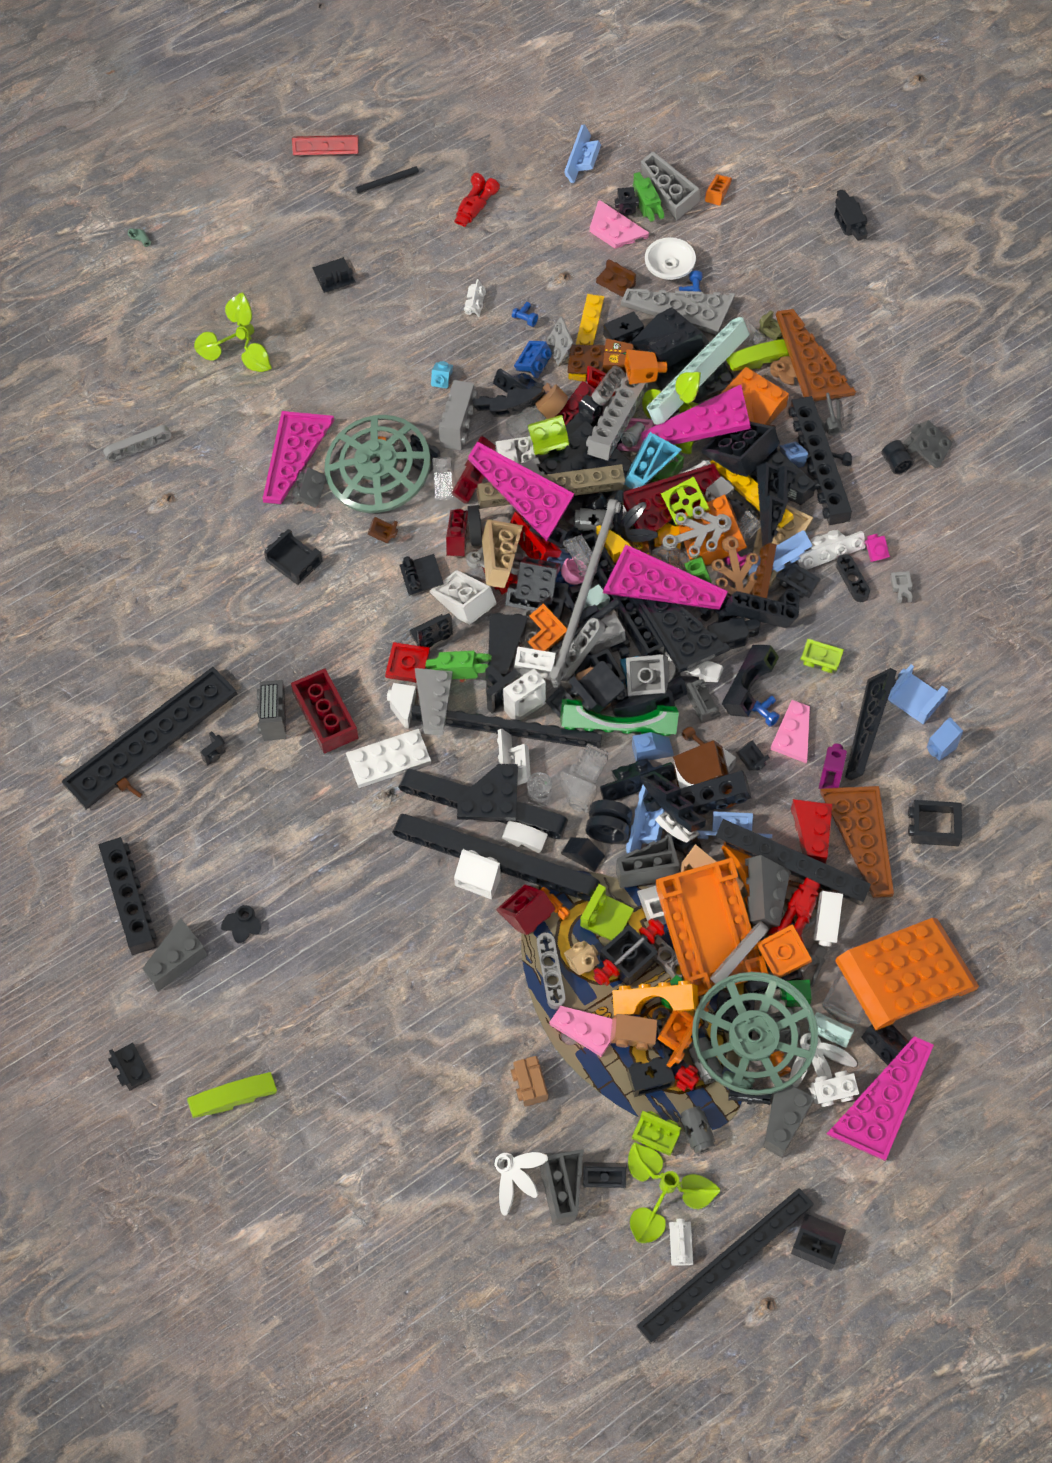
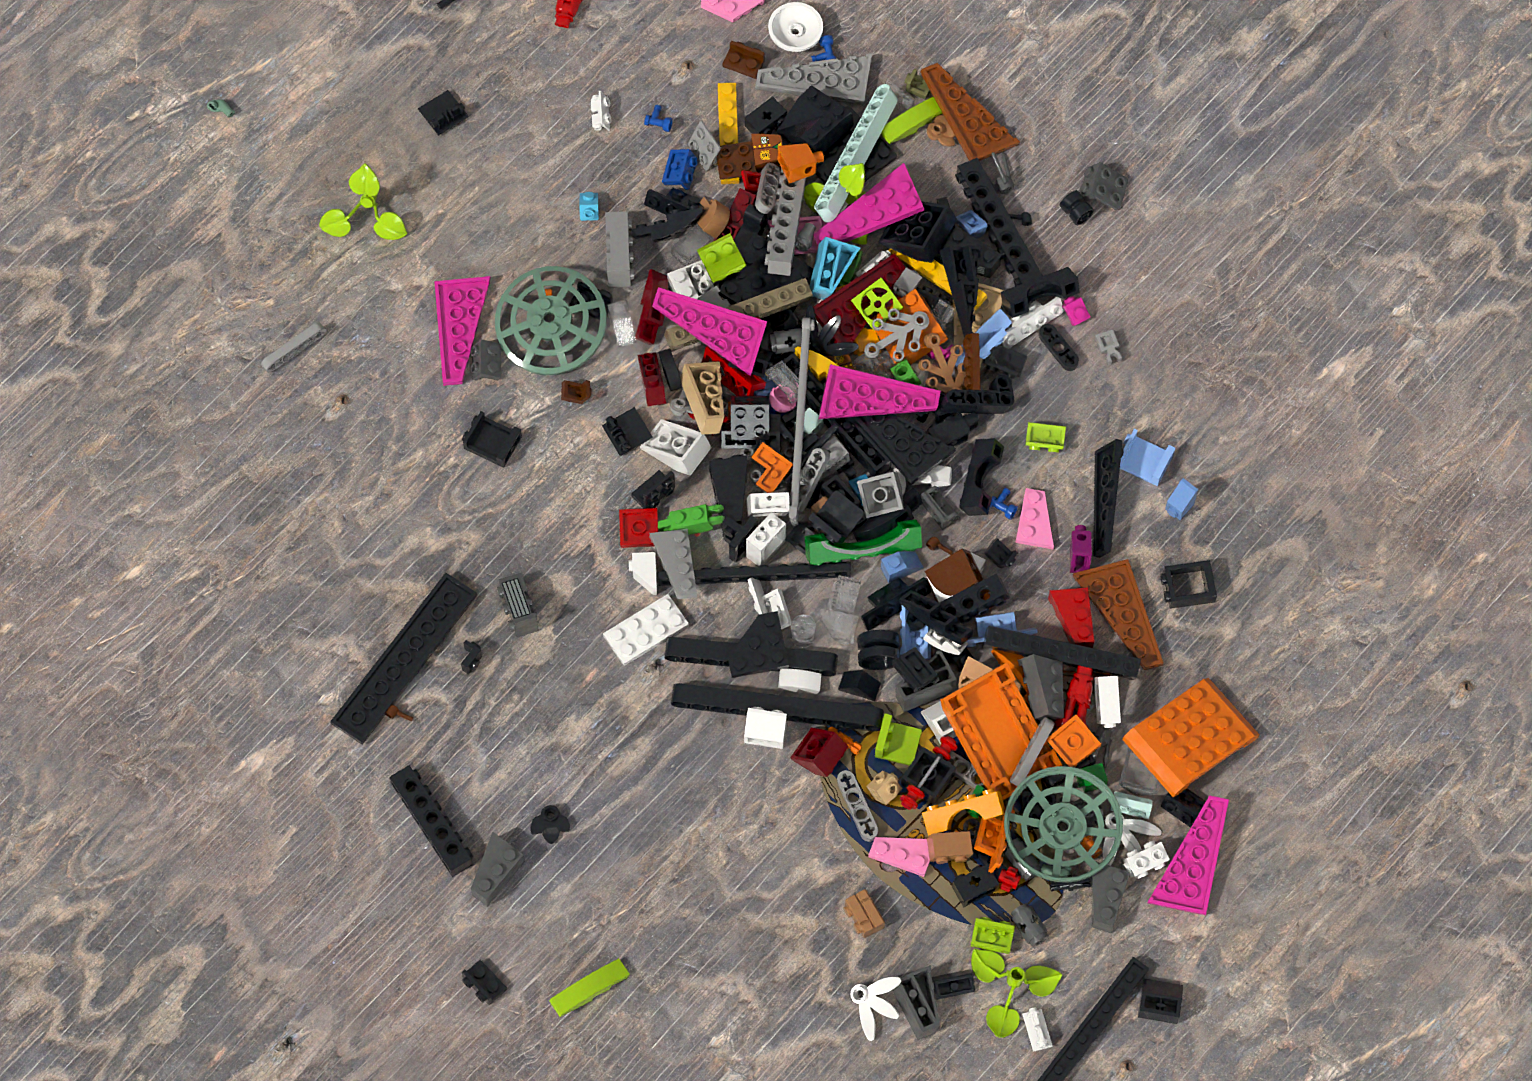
camera: 15 degrees left, 5 degrees up
dark red brick [291,668,359,754] -> none
orange slope [721,367,789,425] -> none
none -> black plate [892,647,938,692]
none -> black arch [1001,267,1080,318]

